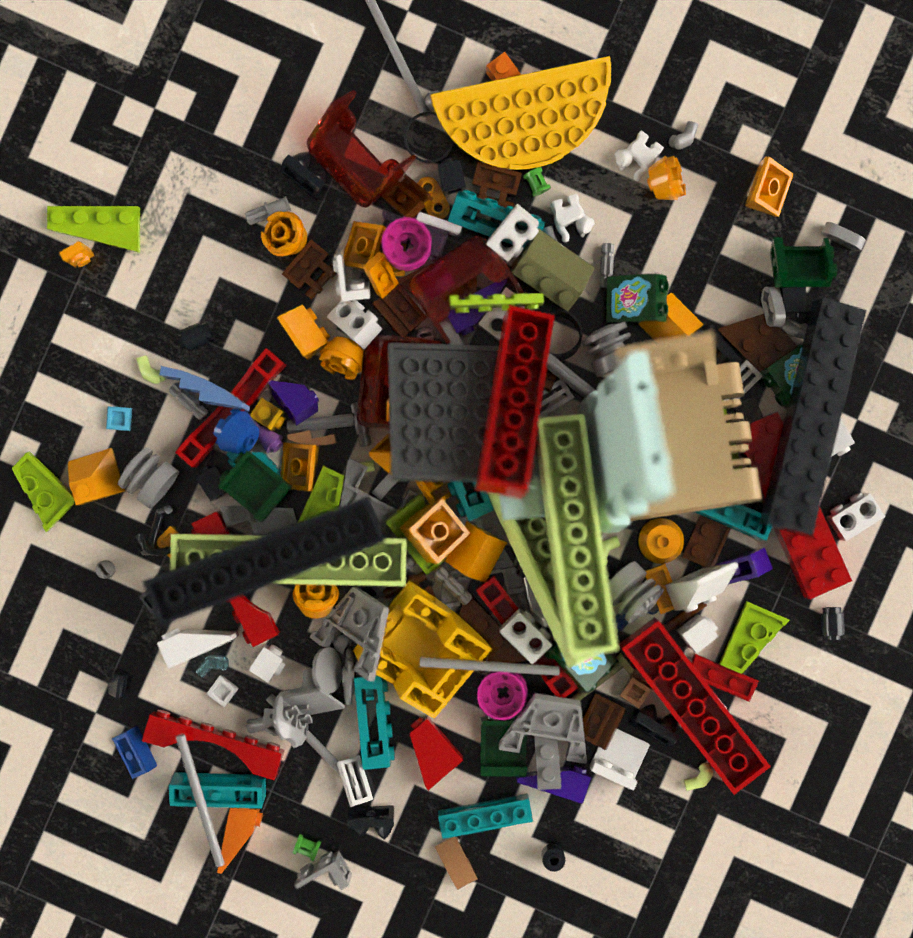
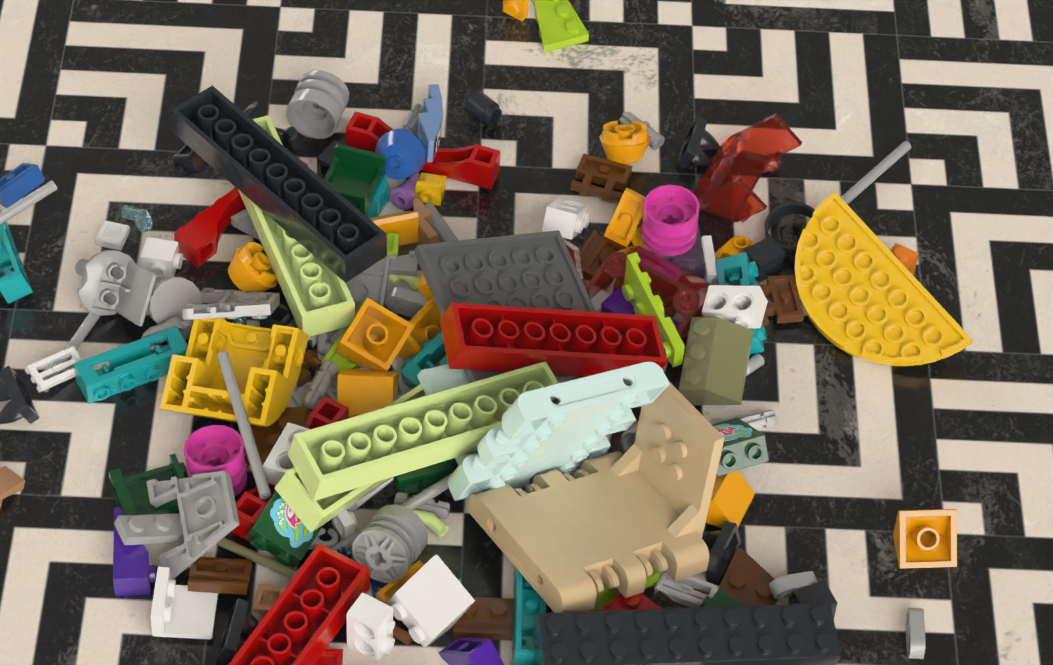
camera: 65 degrees right, 40 degrees down
lime wing [12,452,75,532] -> none
light orange slope [68,448,126,505] -> none
medium azure tile [106,406,132,431] -> none
black slope [108,671,128,699] -> none
yellowish green arm [136,356,166,384] -> none
red arch [142,710,285,780] -> none
white slope [157,628,239,669] -> none
dark purple slope [268,380,319,426] -> none
light orange slope [277,305,330,360] -> none
light orange cone [319,336,364,380] -> none
white bracket [333,248,371,301] -> none
reddish brown plate [382,174,433,218] -> none
red slope [410,715,463,791] -> none
teal brick [438,794,533,839] -> none
bright green bush [523,167,551,197] -> none
black brick [541,843,566,872] -> none
white animal [550,194,595,243] -> none
white animal [614,130,664,182] -> none
light orange cone [638,518,684,564] -> none
light orange cone [647,156,686,200] -> none
light grey arm [669,121,698,149] -> none
dark green panel [770,237,837,287] -> none

